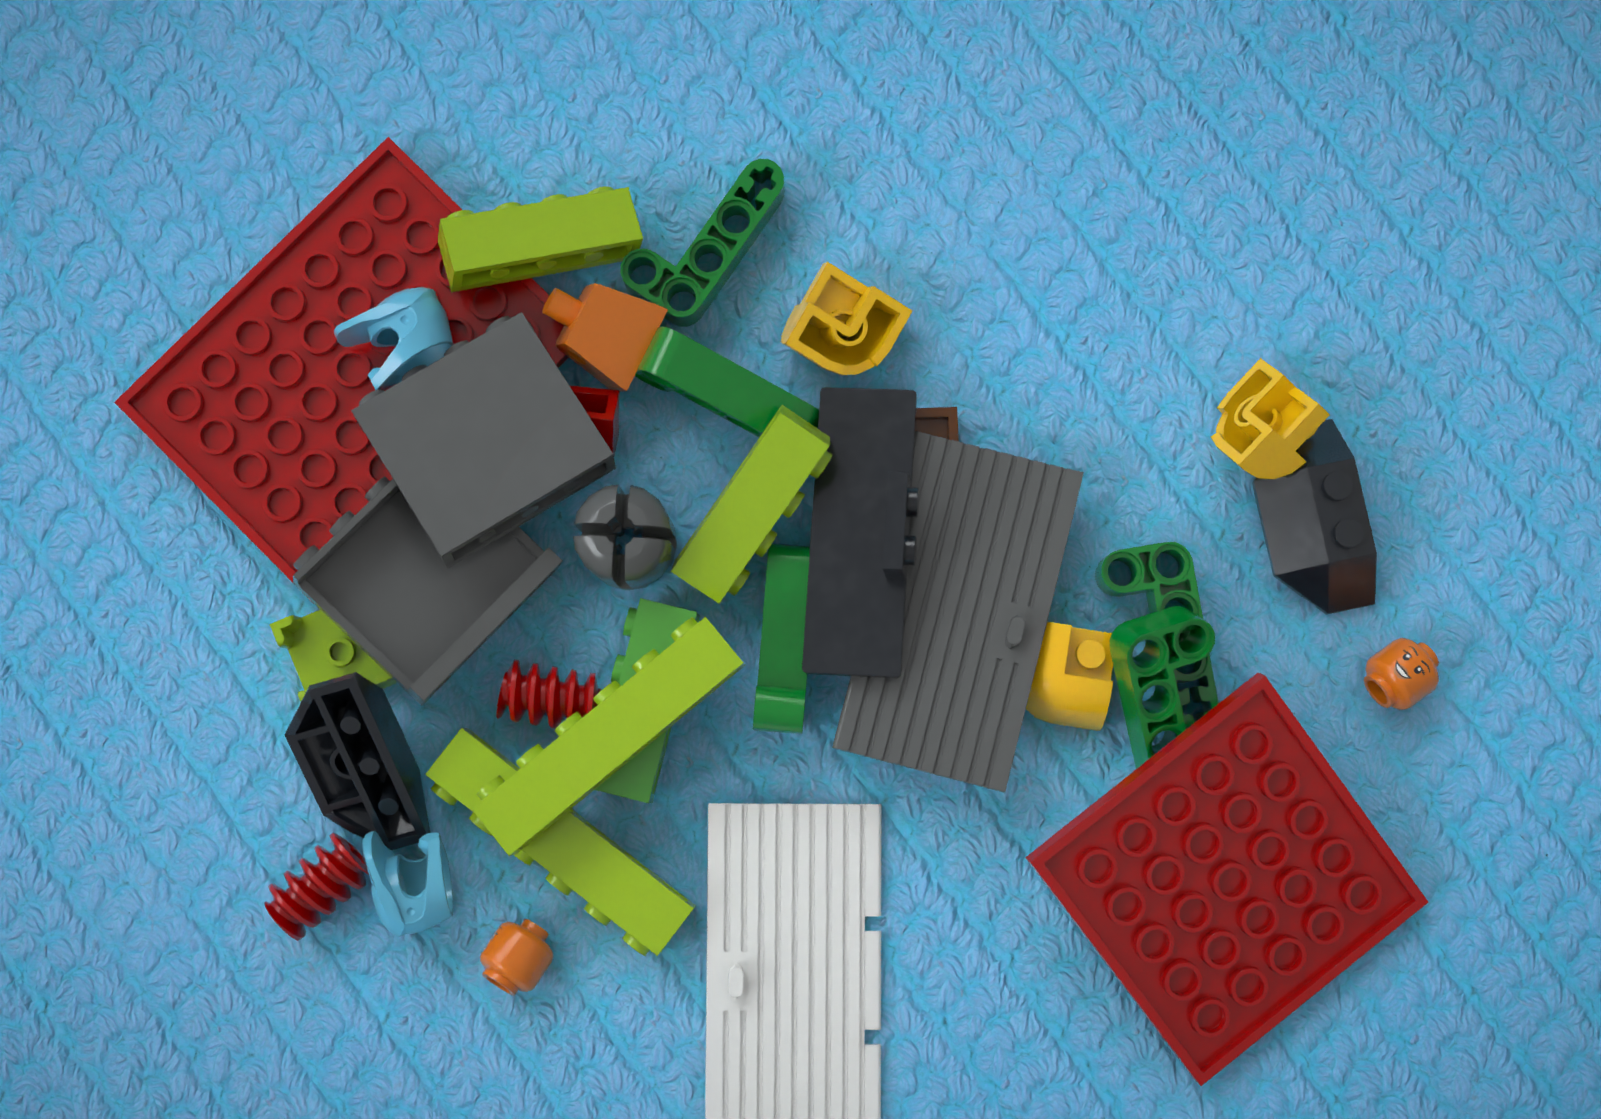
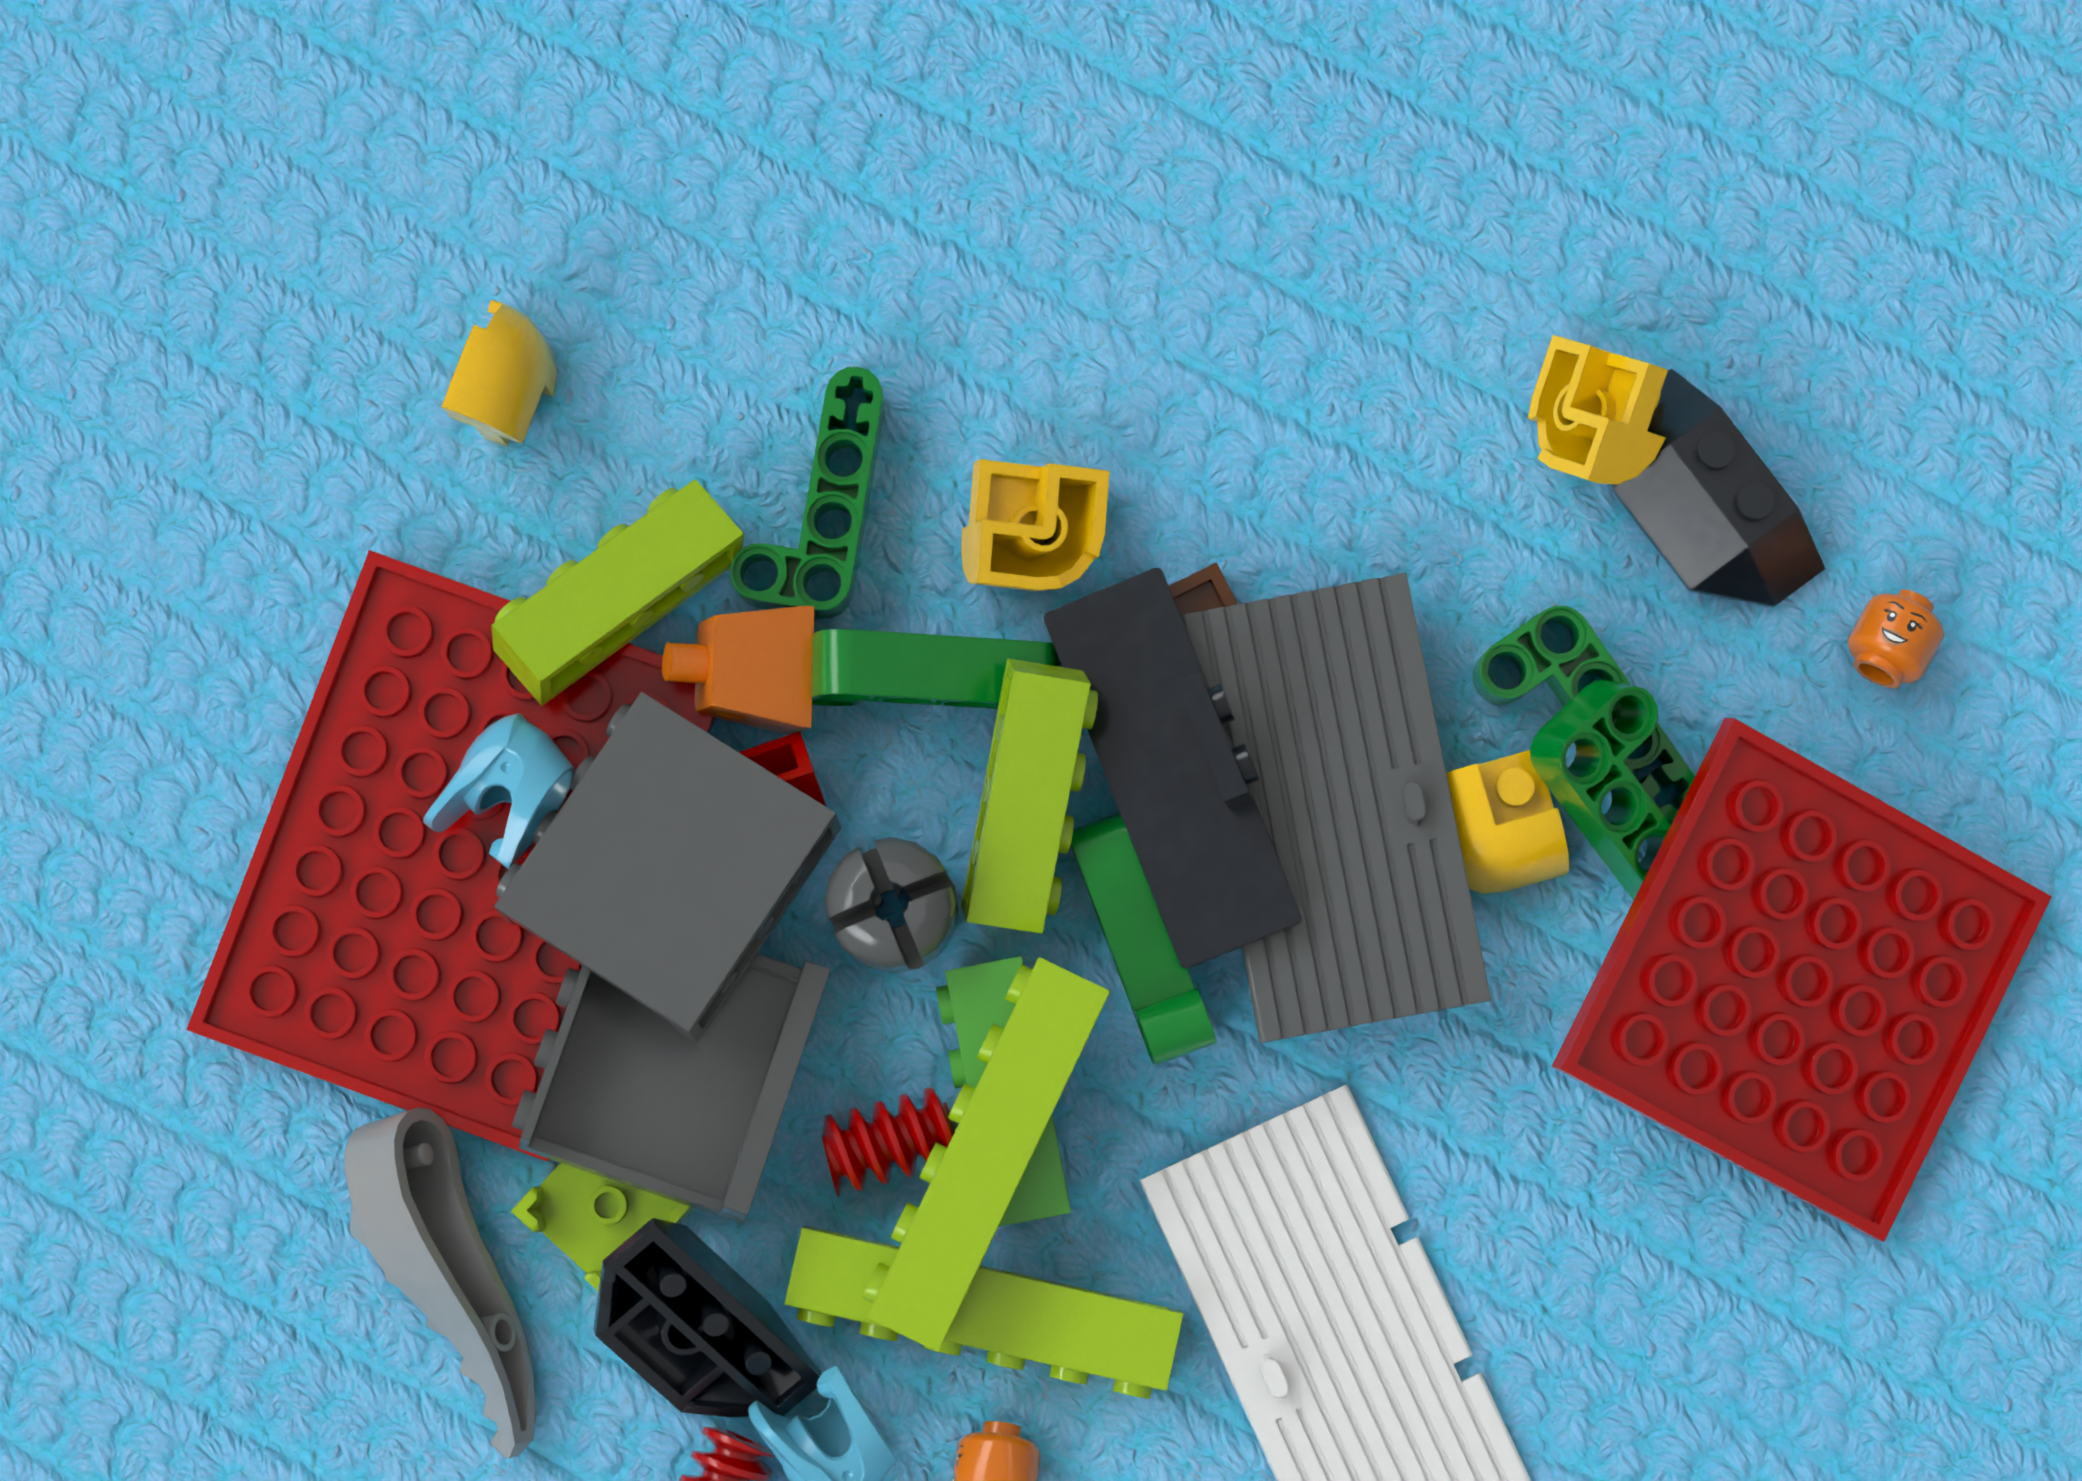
camera: 25 degrees left, 0 degrees up
none -> light grey animal [344,1107,536,1458]
none -> yellow brick [441,300,557,447]

